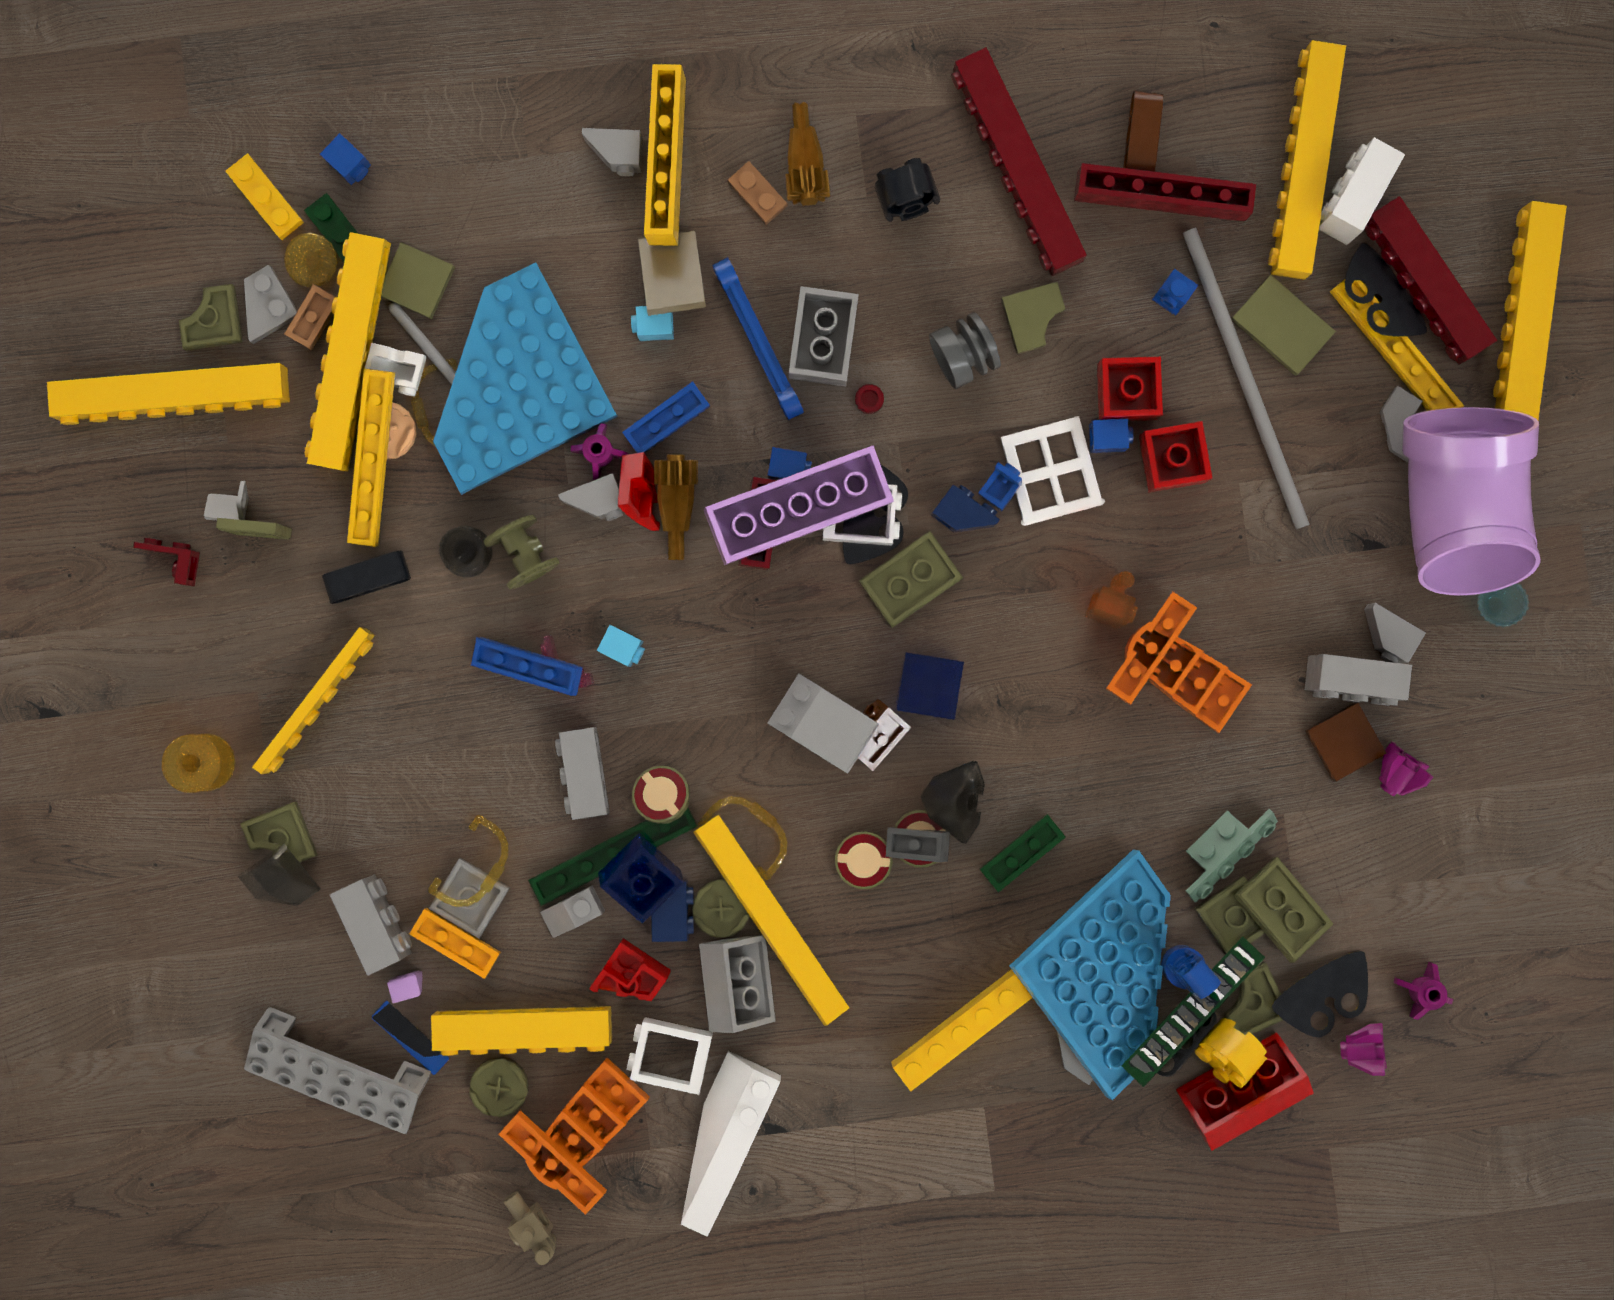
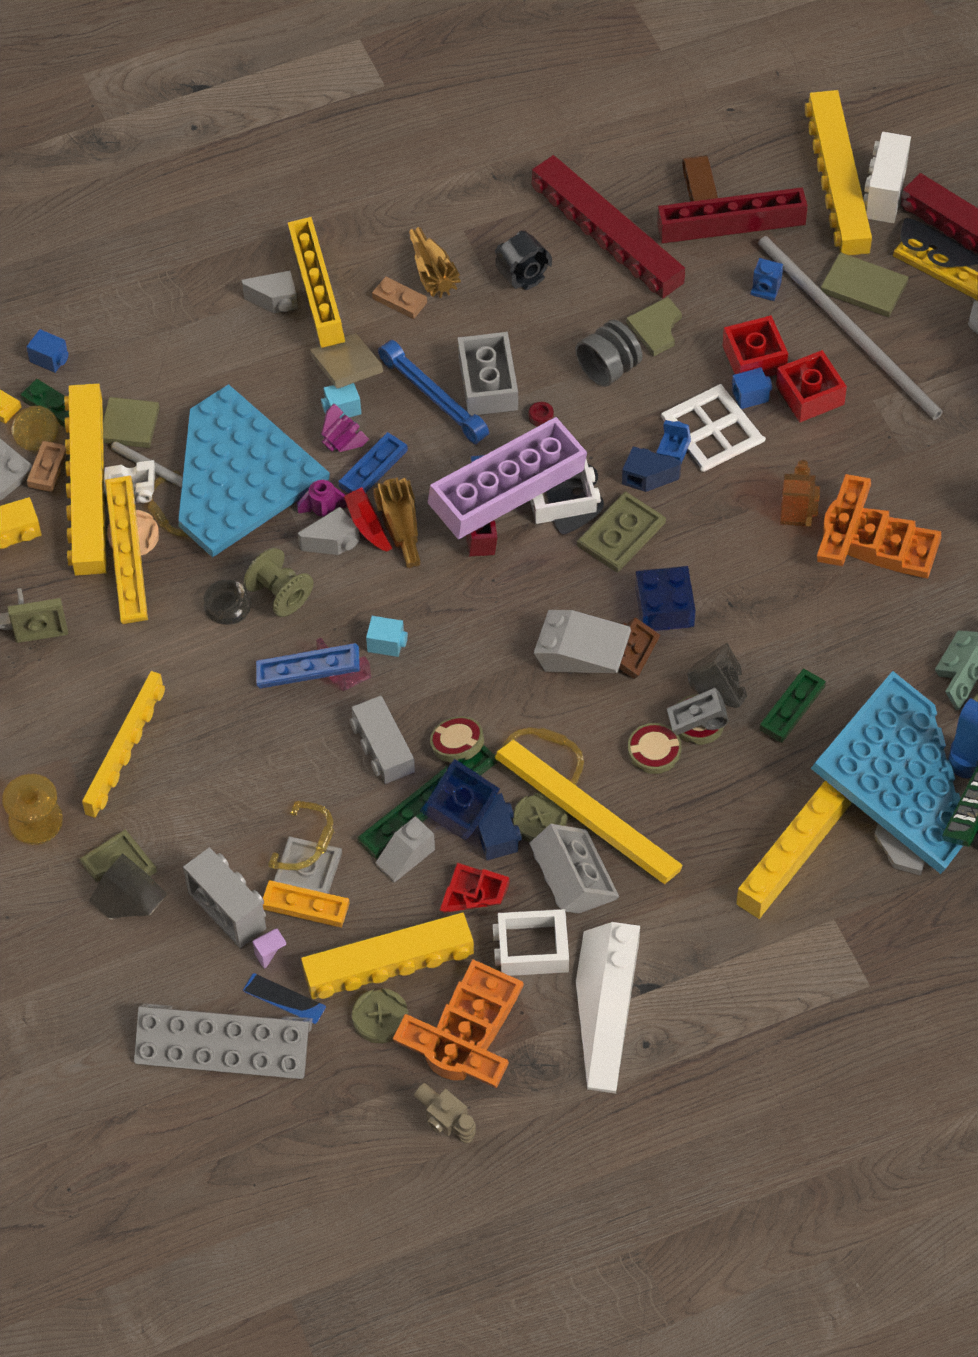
camera: 15 degrees left, 30 degrees down
black beam [322,551,411,604] -> none
none -> magenta brick [321,403,369,452]

